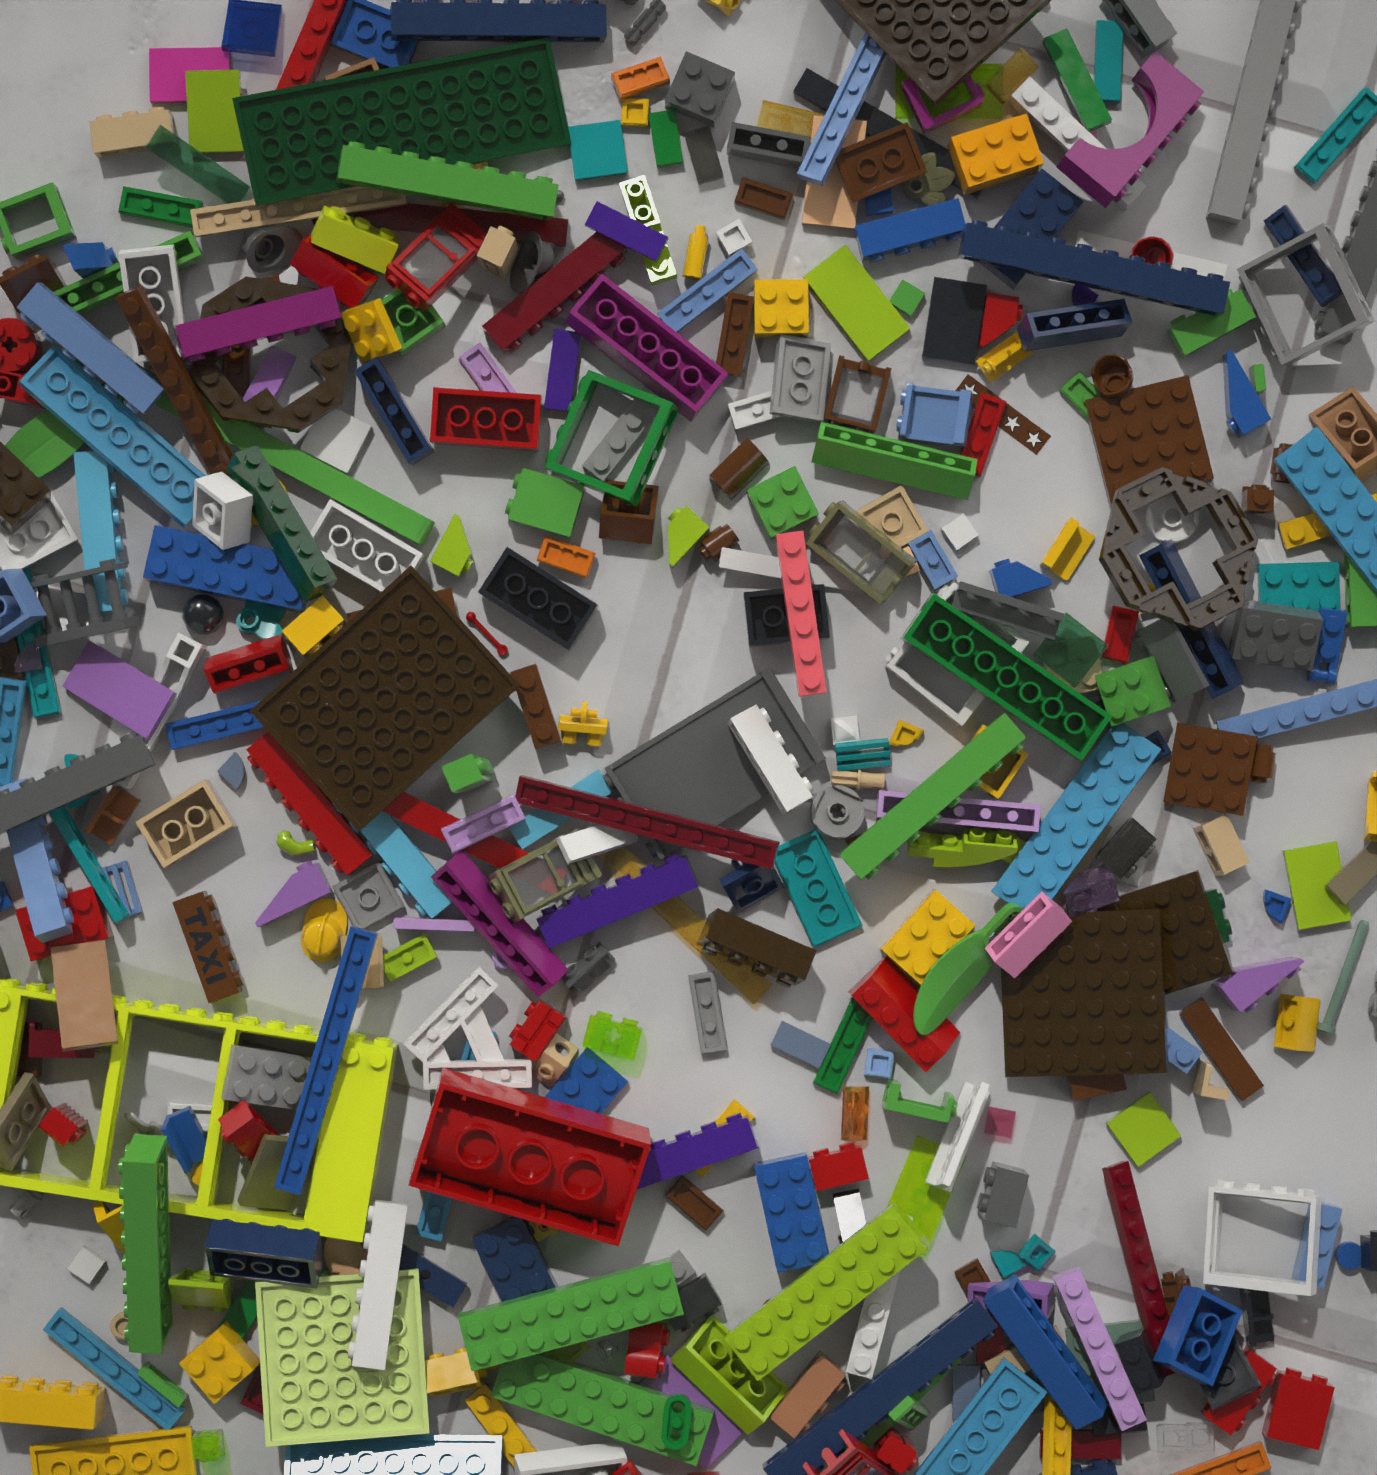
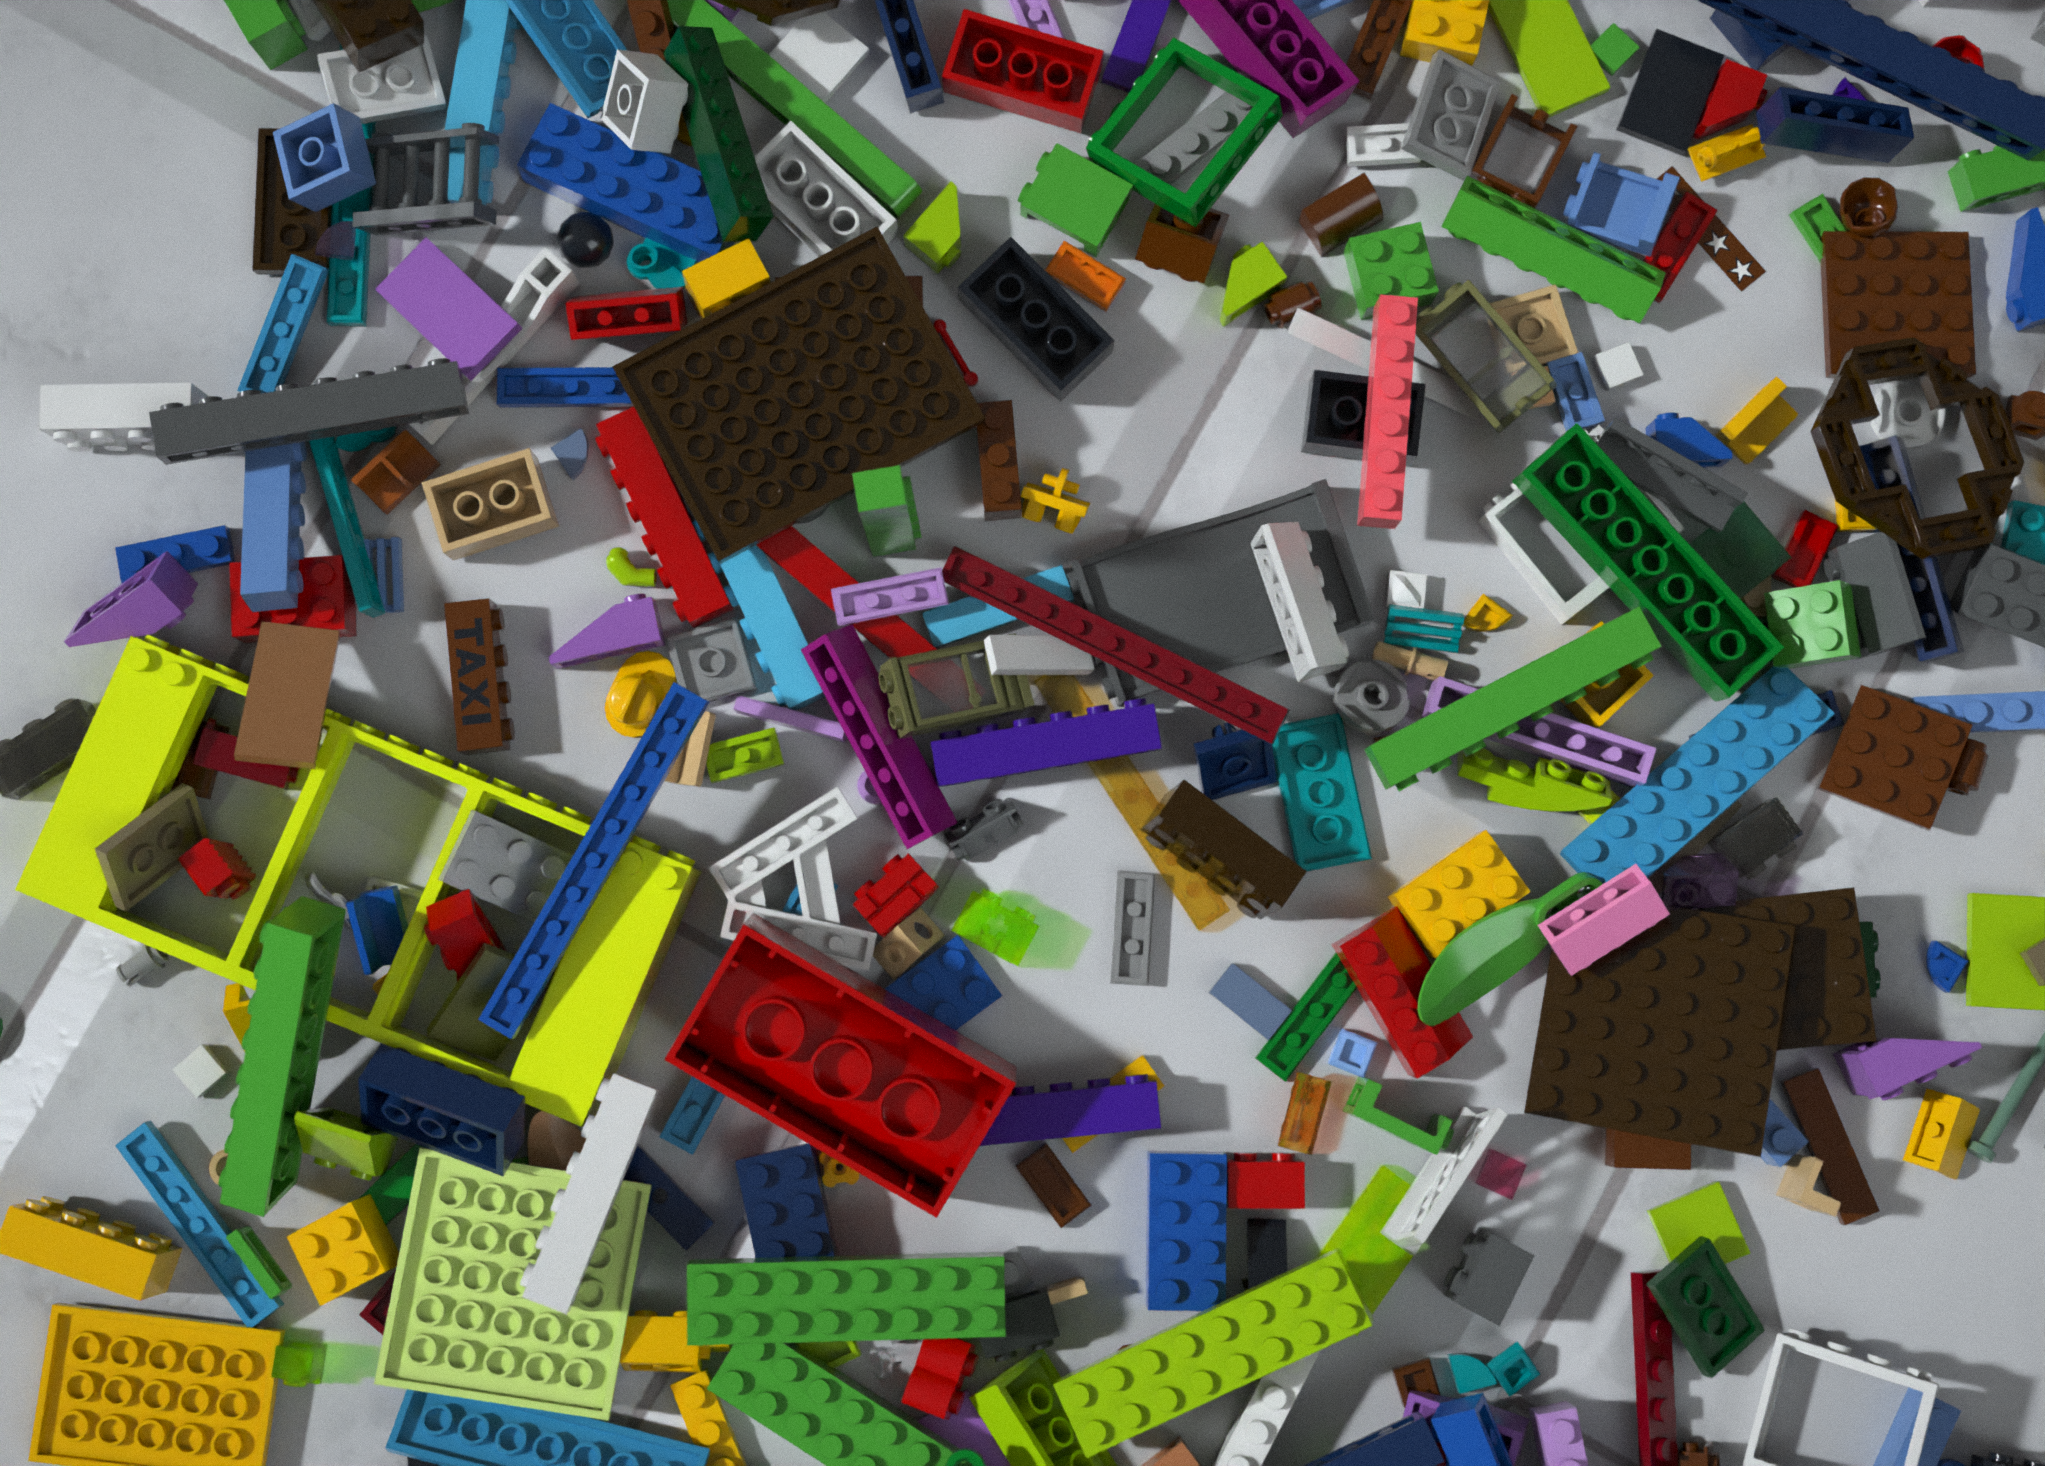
camera: 15 degrees right, 5 degrees down
tan hinge [1193,814,1250,877] -> none
none -> tan tile [1047,1275,1088,1305]
none -> dark green plate [1646,1236,1765,1378]

